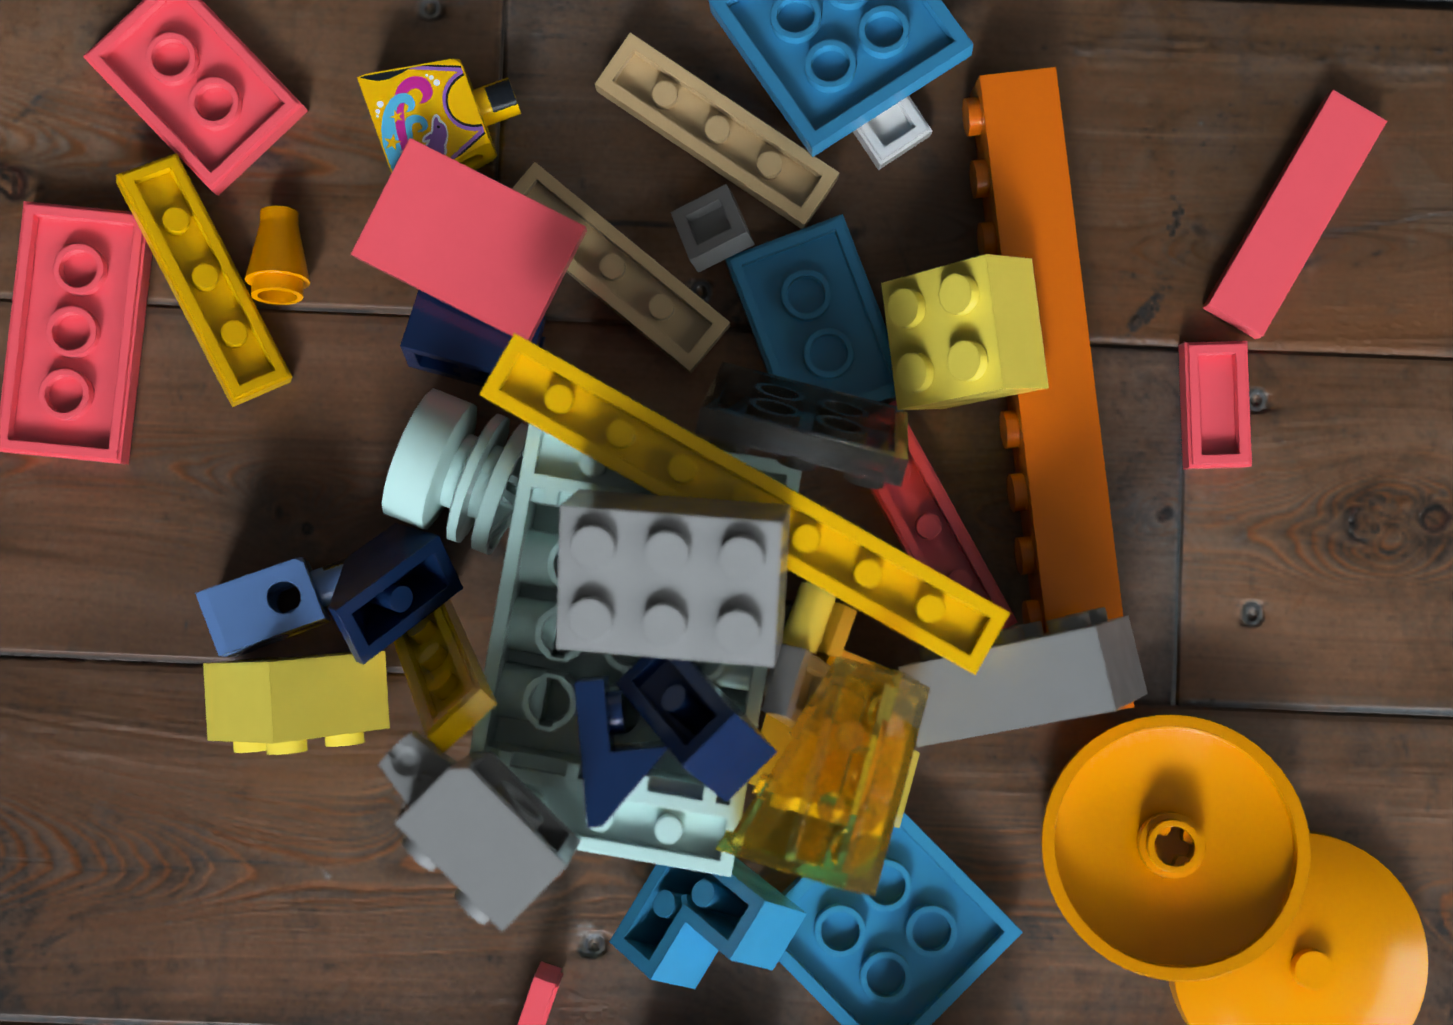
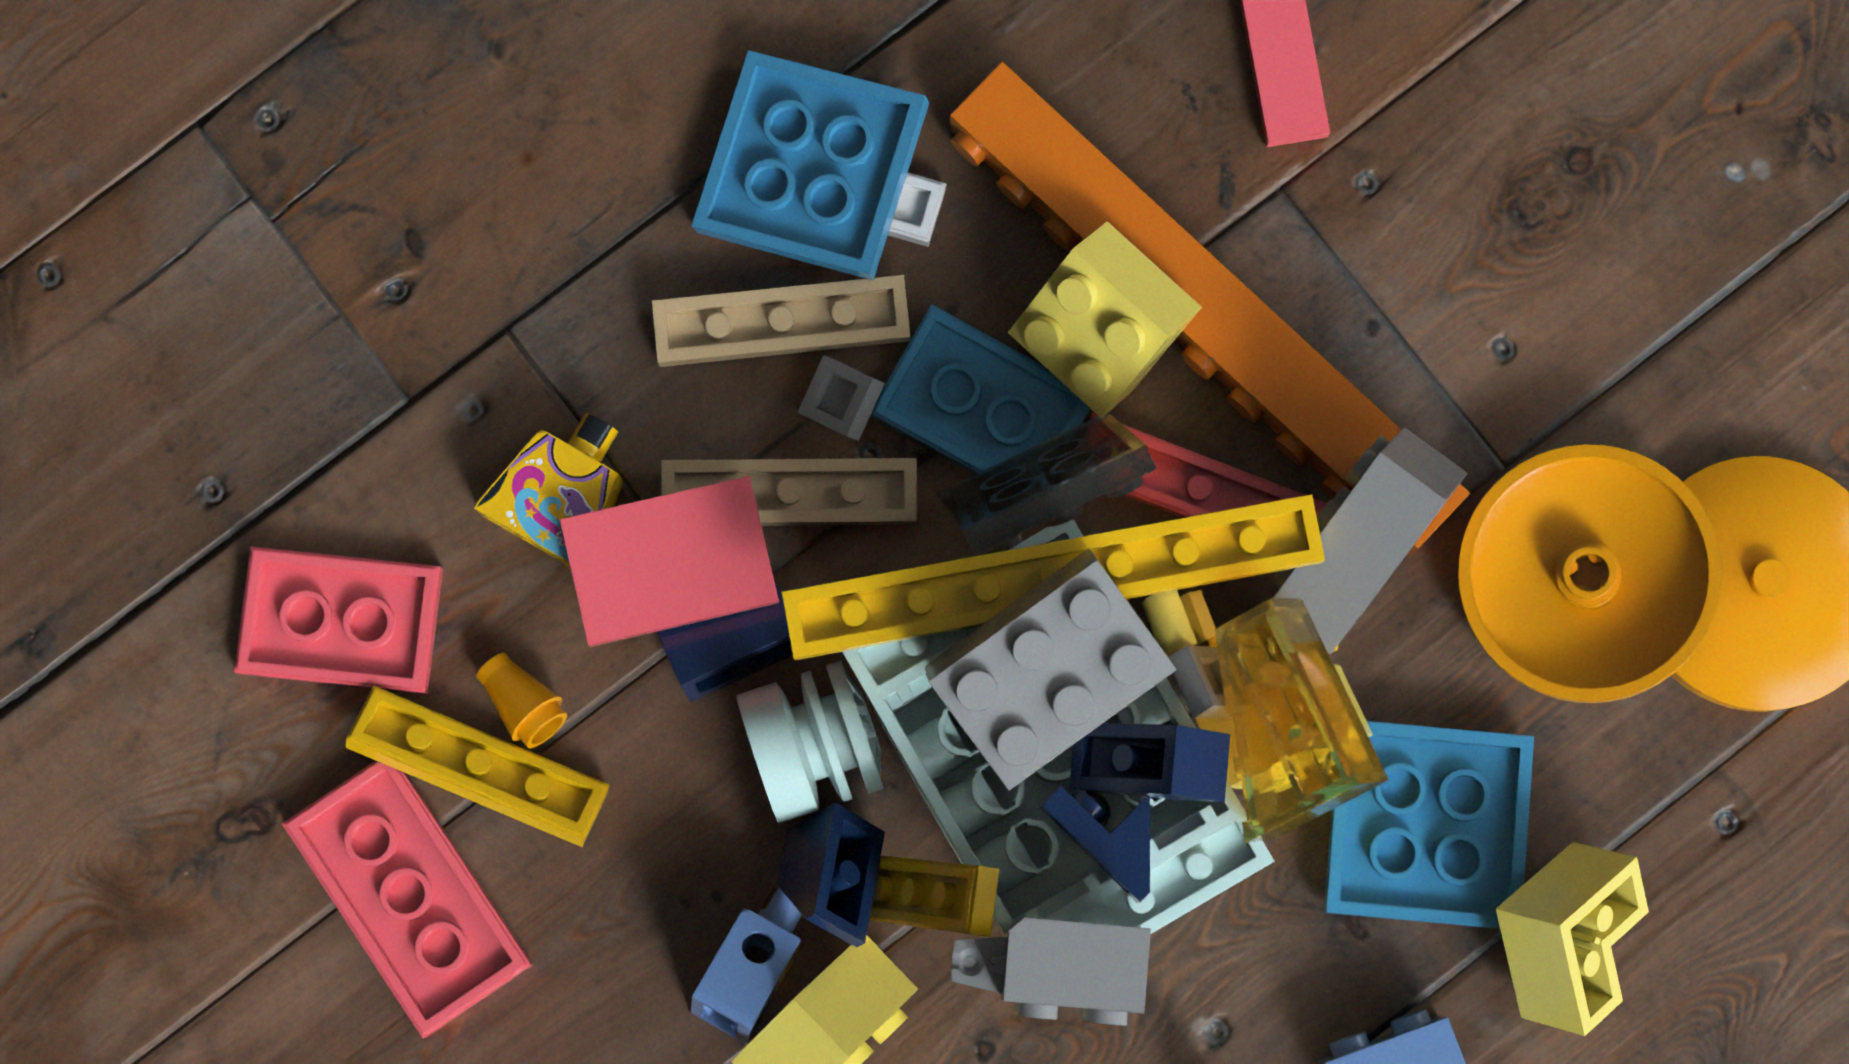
camera: 35 degrees left, 5 degrees down
dark azure brick [609,857,807,989] -> none
coral tile [1178,341,1252,469] -> none

